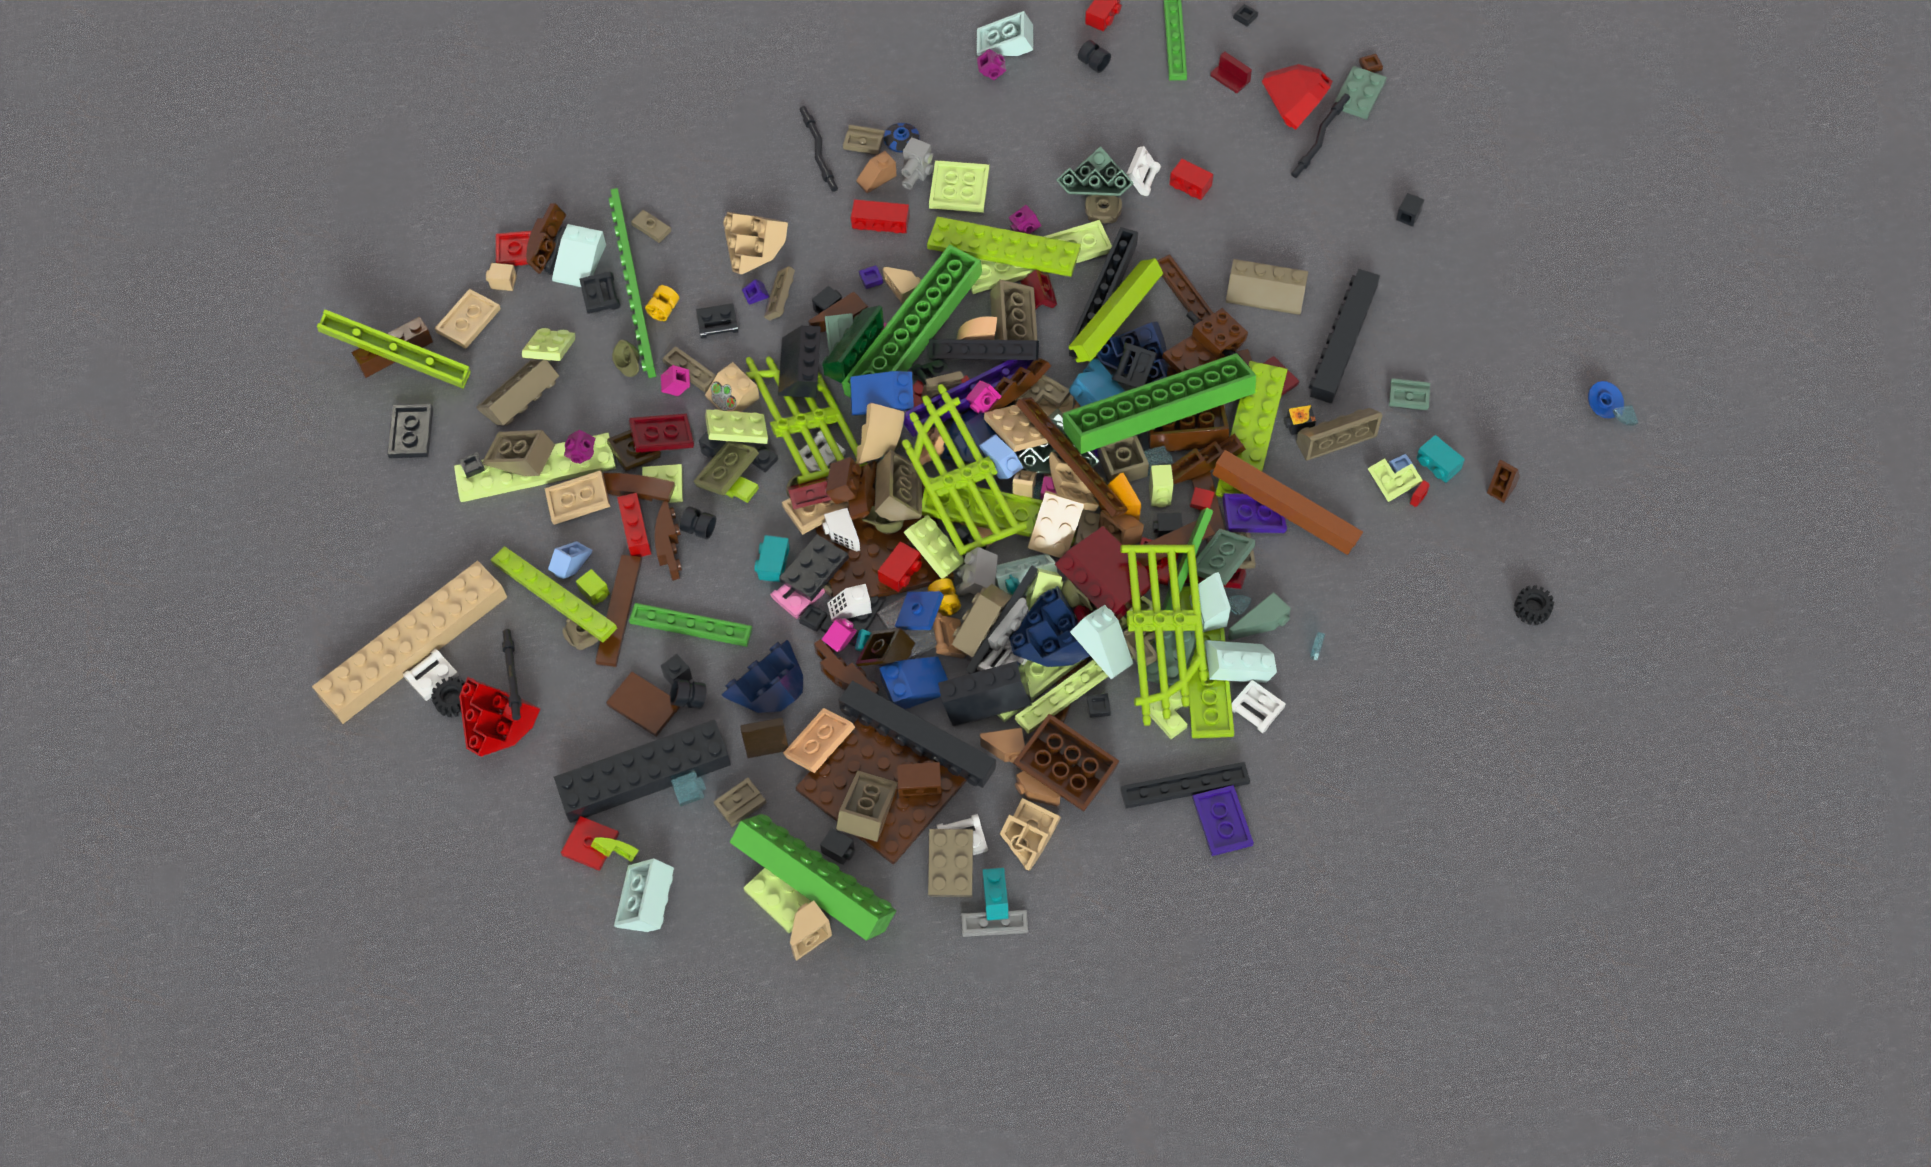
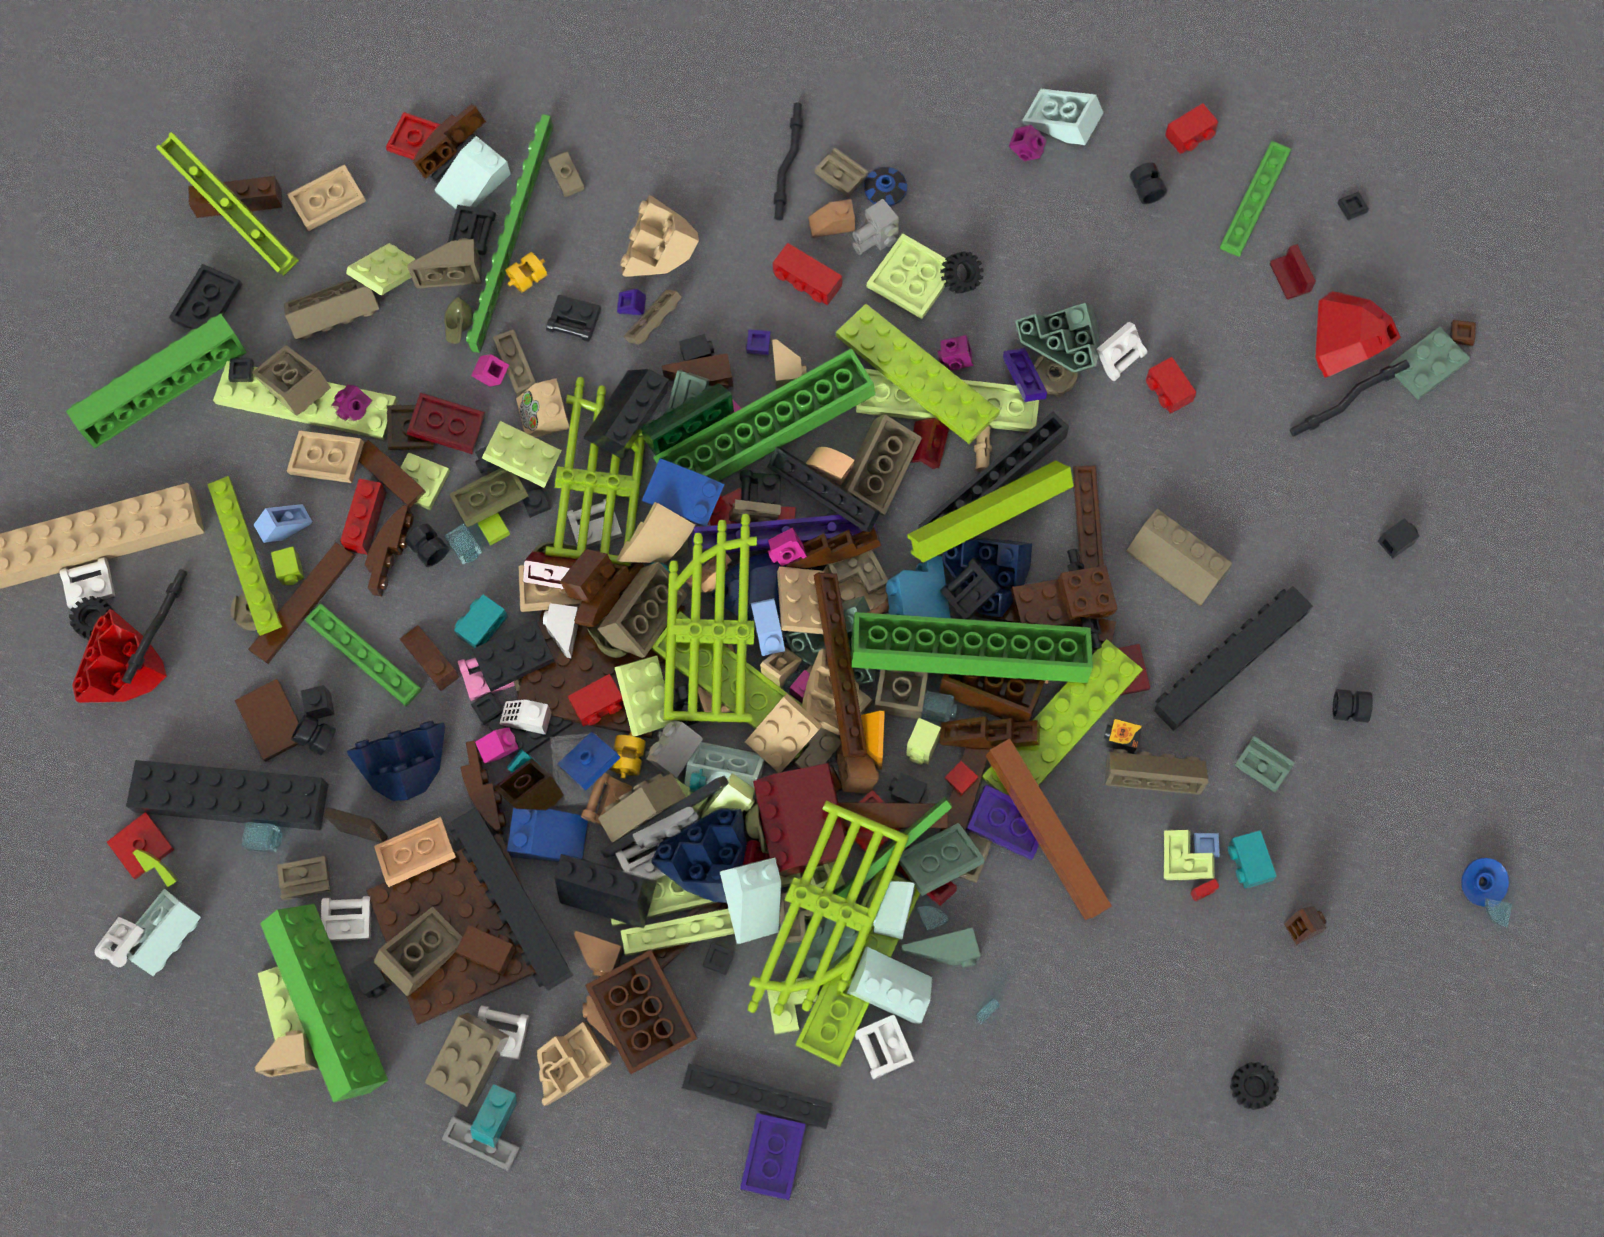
camera: 30 degrees right, 10 degrees up
tan brick [486,263,517,291] -> none
none -> bright green brick [66,314,247,449]
none -> white plate [95,917,144,967]
none -> white plate [321,896,372,941]
none -> reddish brown slope [400,625,459,691]
none -> dark tan slope [408,238,482,289]
none -> clear light blue brick [445,524,482,564]
none -> black tyre [940,251,984,293]
none -> tan pin [974,426,992,472]
none -> dark purple plate [1003,348,1047,402]
none -> black wheel [1332,689,1373,723]

